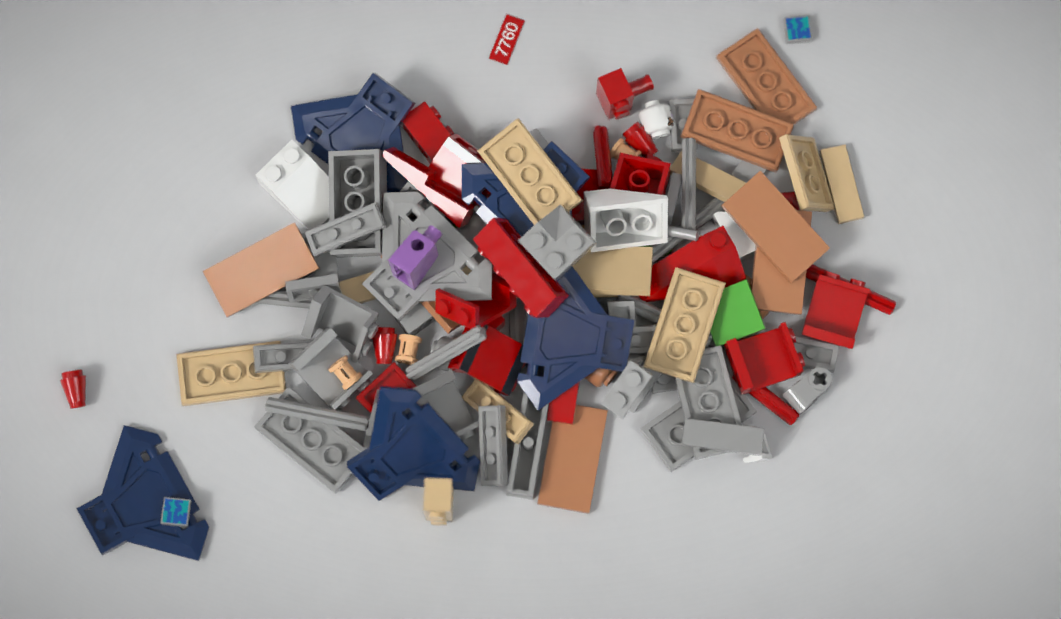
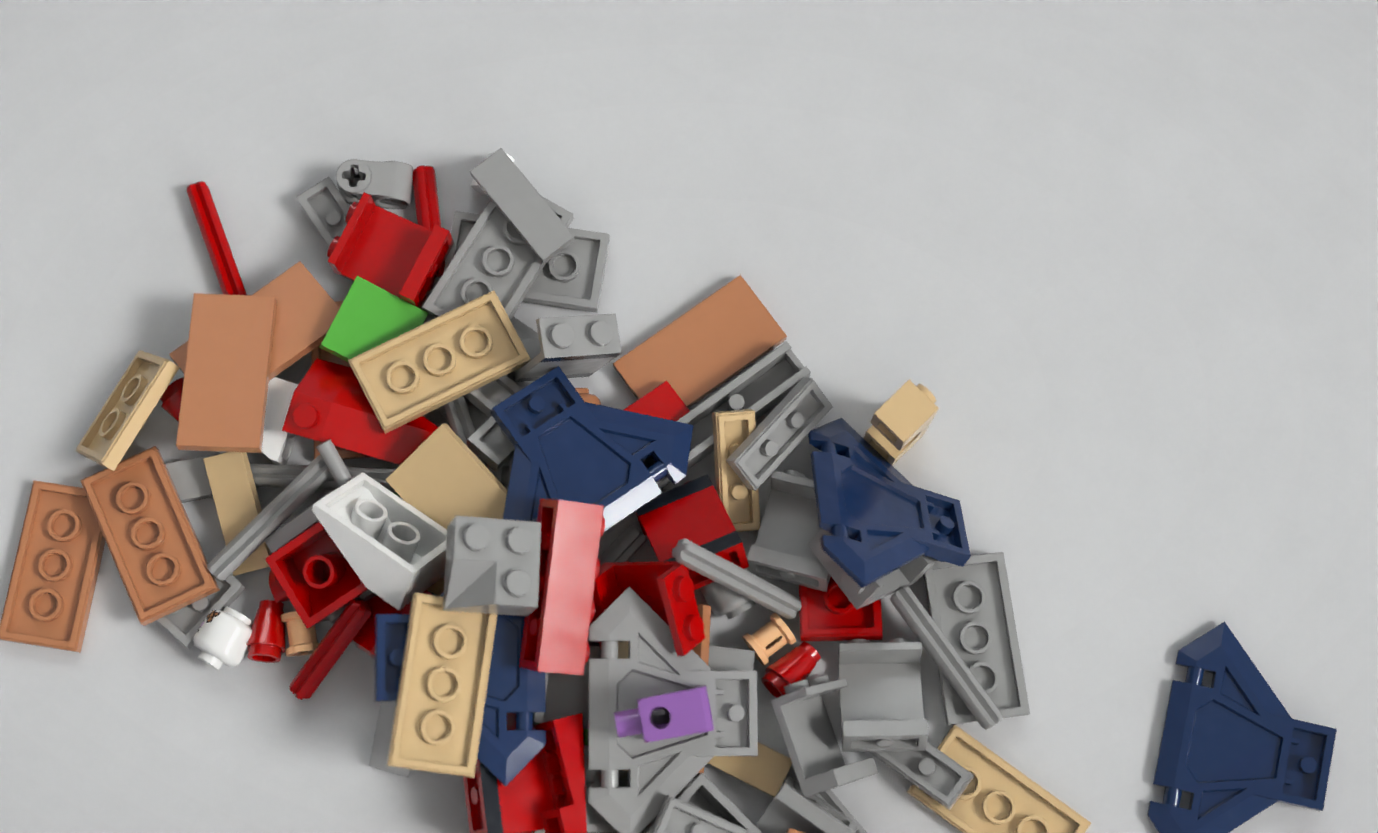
camera: 135 degrees left, 0 degrees up
tile [161,497,191,527] -> none
light nougat bush [328,355,362,390] -> none
red brick [596,68,654,120] -> none
red panel [801,271,870,349] -> none
tan tile [820,145,864,224] -> none

